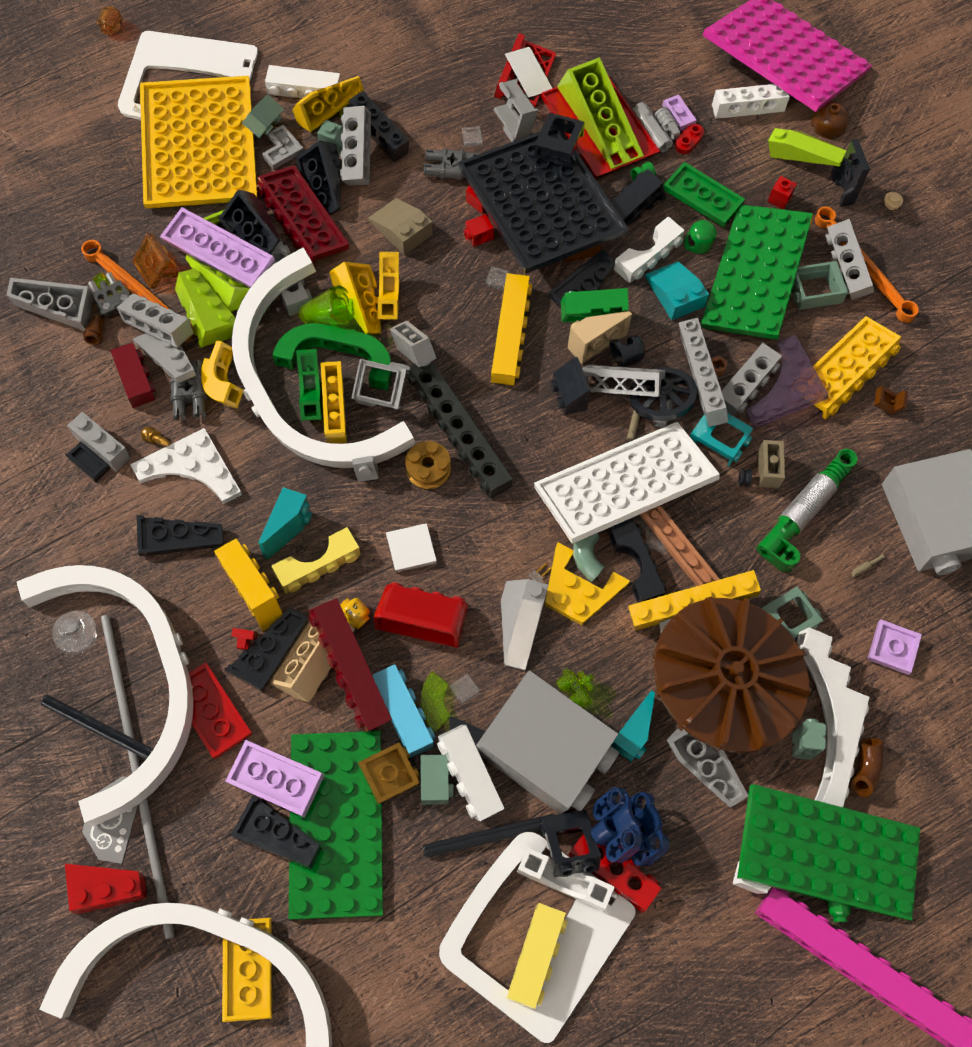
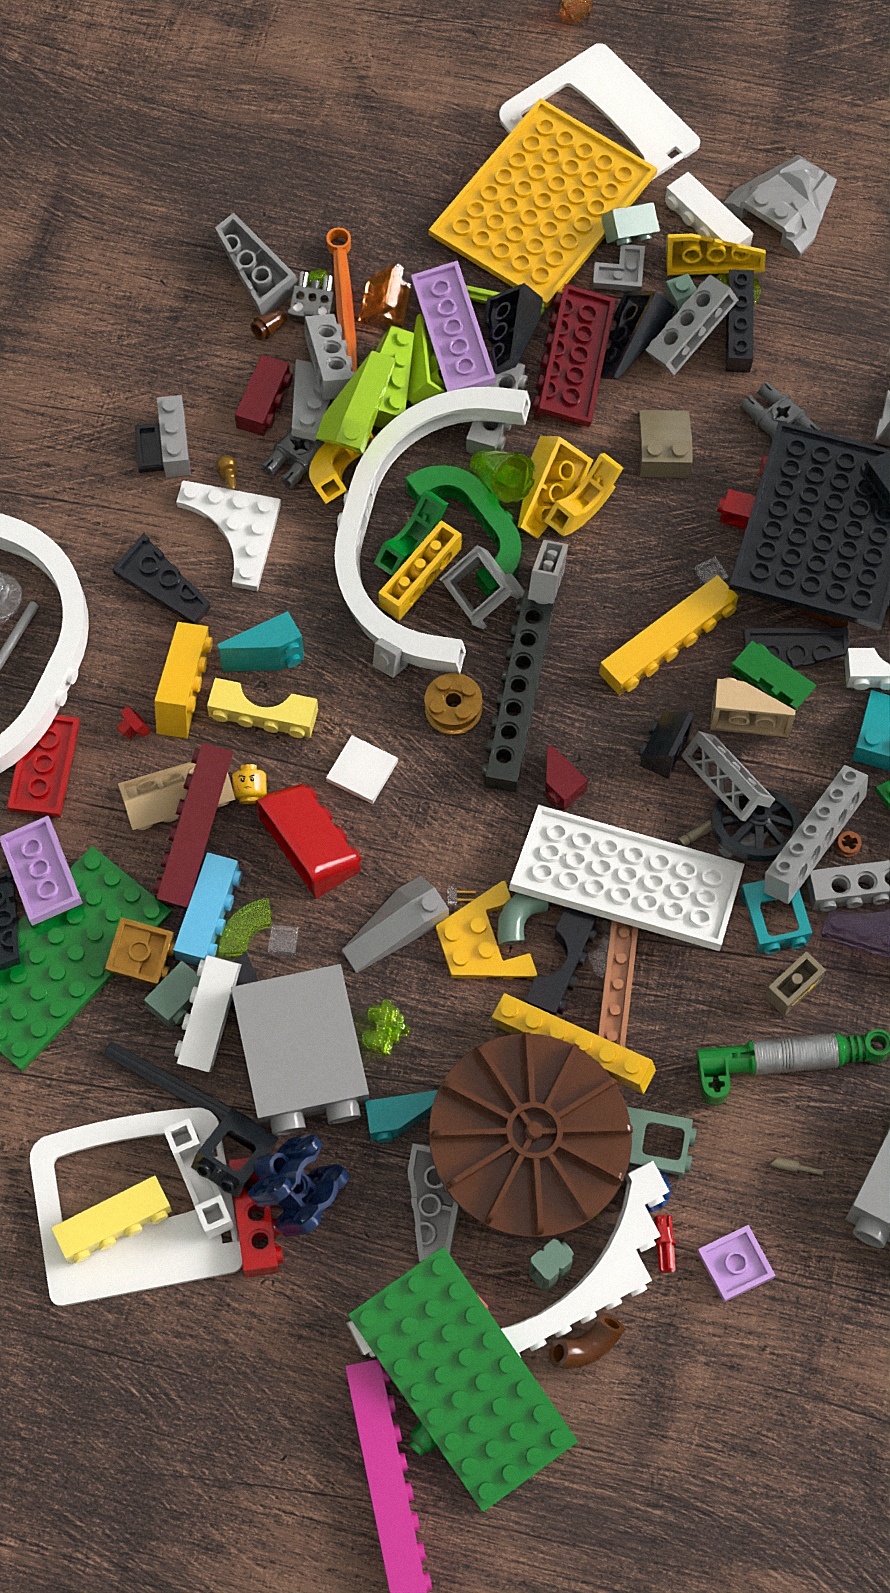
camera: 45 degrees right, 0 degrees up
black wing [224,608,309,692] -> none
clear tile [462,126,482,146] -> none
black helmet [609,336,645,367] -> none
black bush [738,468,752,487] -> none
none -> lime wedge [315,351,396,454]
none -> dark red slope [545,745,588,810]
none -> red axle [654,1215,677,1273]
none -> light grey wedge [723,155,837,257]

